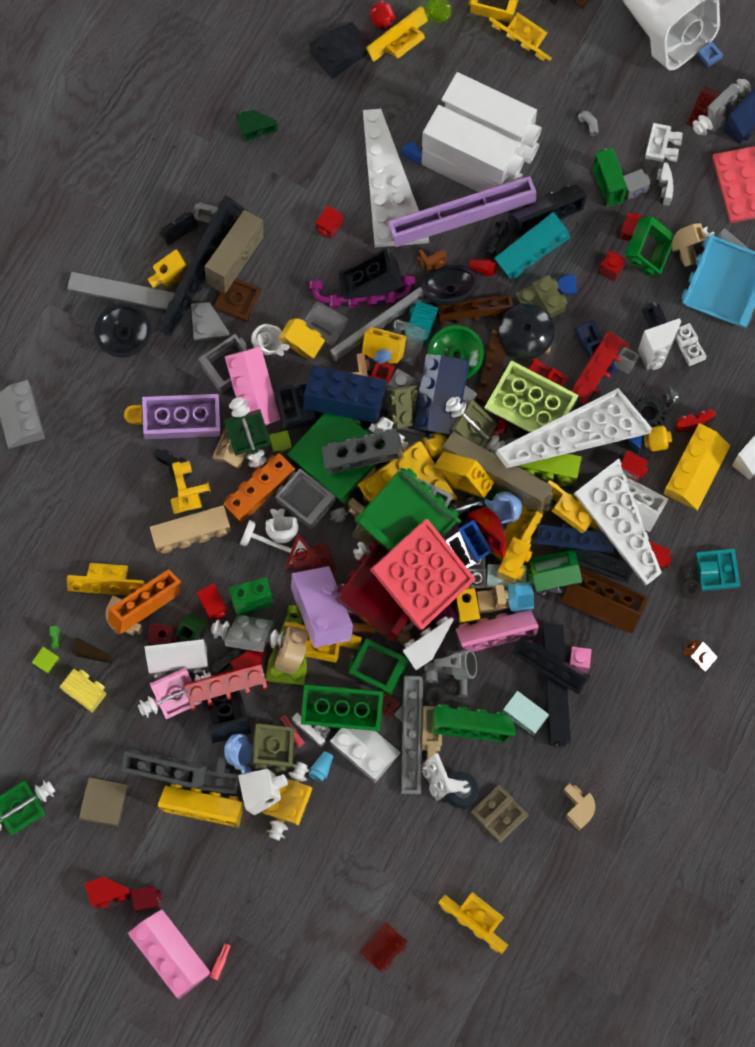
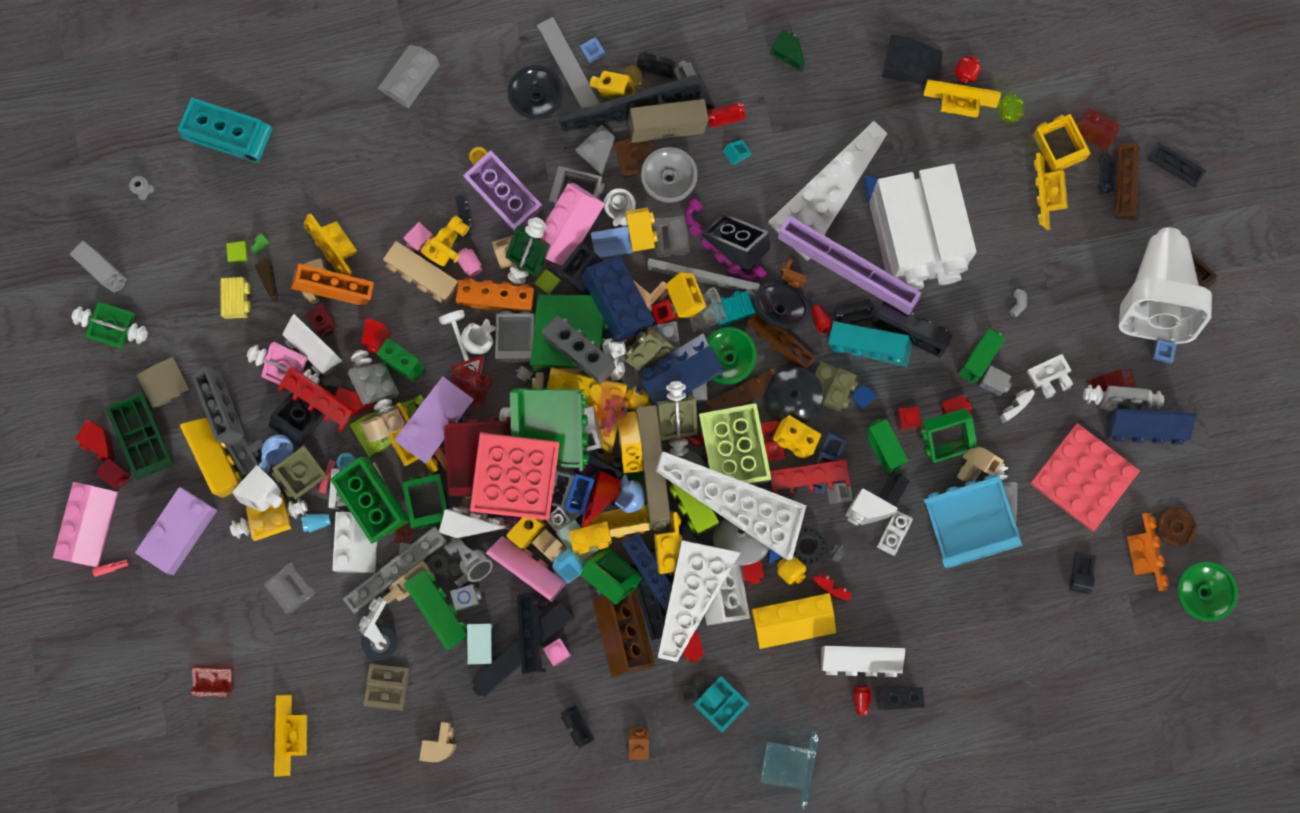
camera: 55 degrees right, 5 degrees up
dark green brick [175,611,208,642] -> none
red brick [316,206,344,239] -> none
medium blue plate [374,349,392,365] -> none
none -> dark green brick [105,392,175,480]
none -> lavender brick [135,487,217,575]
none -> clear plate [264,562,315,615]
none -> medium azure tile [336,453,356,470]
none -> bright pink brick [404,222,434,255]
none -> light grey brick [450,584,482,611]
none -> bright pink brick [458,248,482,277]
none -> black hinge [561,704,595,748]
none -> medium blue plate [580,37,605,64]
none -> light blue panel [591,226,632,258]
none -> clear pink plate [600,394,628,438]
none -> clear yellow tile [623,66,642,85]
none -> light grey dish [641,147,697,203]
none -> red hinge [707,102,746,129]
none -> light grey dish [713,518,770,565]
none -> teal slope [723,139,752,165]
none -> yellow brick [773,415,822,458]
none -> green window [865,419,908,475]

